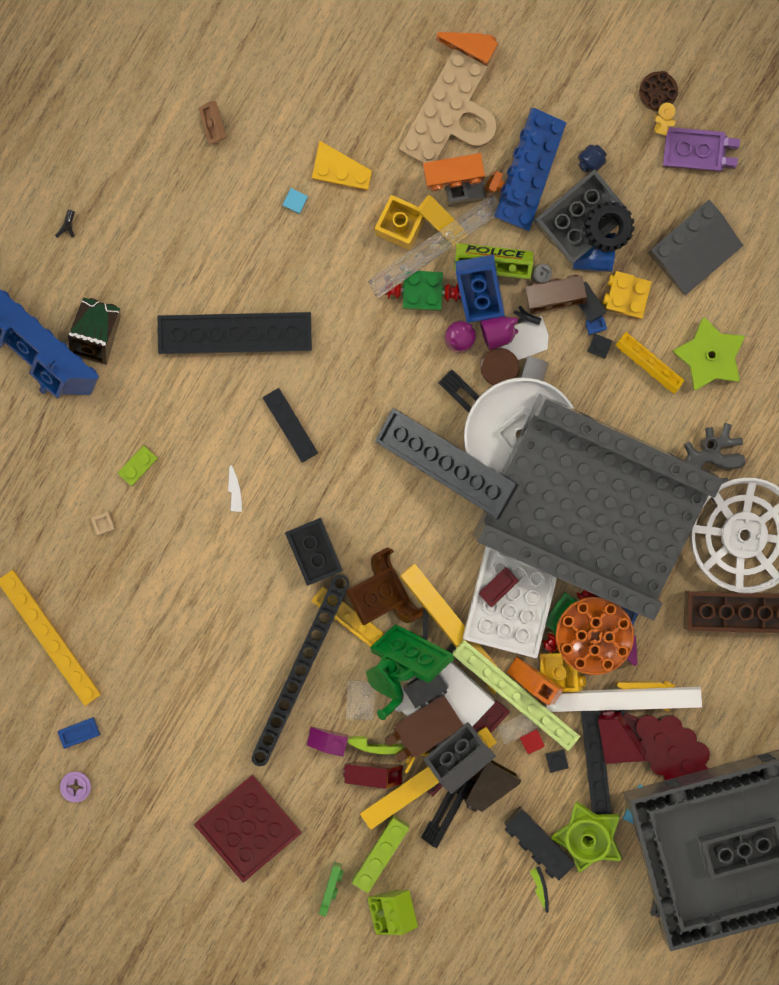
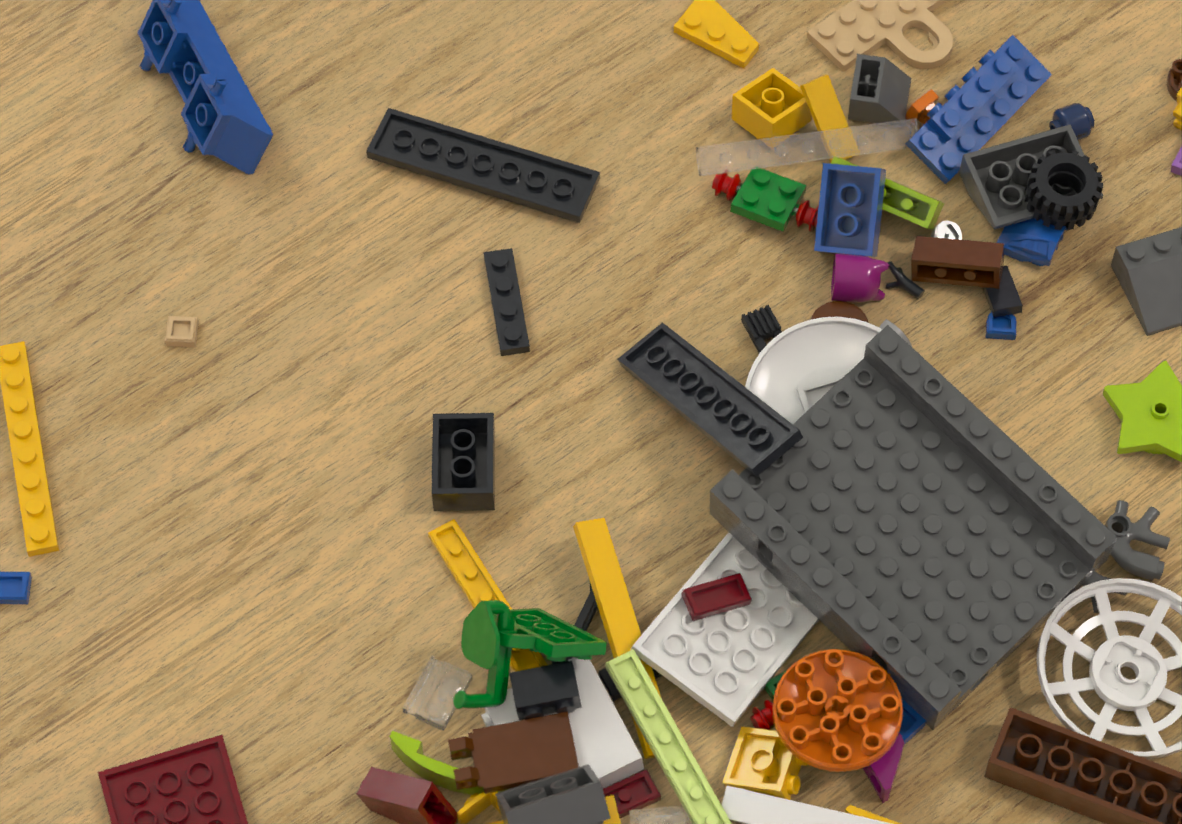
camera: 20 degrees right, 30 degrees down
slope [68,297,121,365] -> none
lime plate [118,445,159,486] -> none
white sticker [228,465,242,512] -> none
black beam [251,573,350,767] -> none
medium azure tile [283,188,308,214] -> none
magenta slope [307,726,348,757] -> none
reddish brown piece [345,547,424,625] -> none
orange brick [423,153,485,191] -> none
magenta piece [444,321,476,354] -> none
white sticker [499,316,549,360] -> none
orange slope [507,656,565,705] -> none
black plate [587,334,613,359] -> none
yellow plate [603,271,652,319] -> none
yellow plate [615,332,685,394] -> none

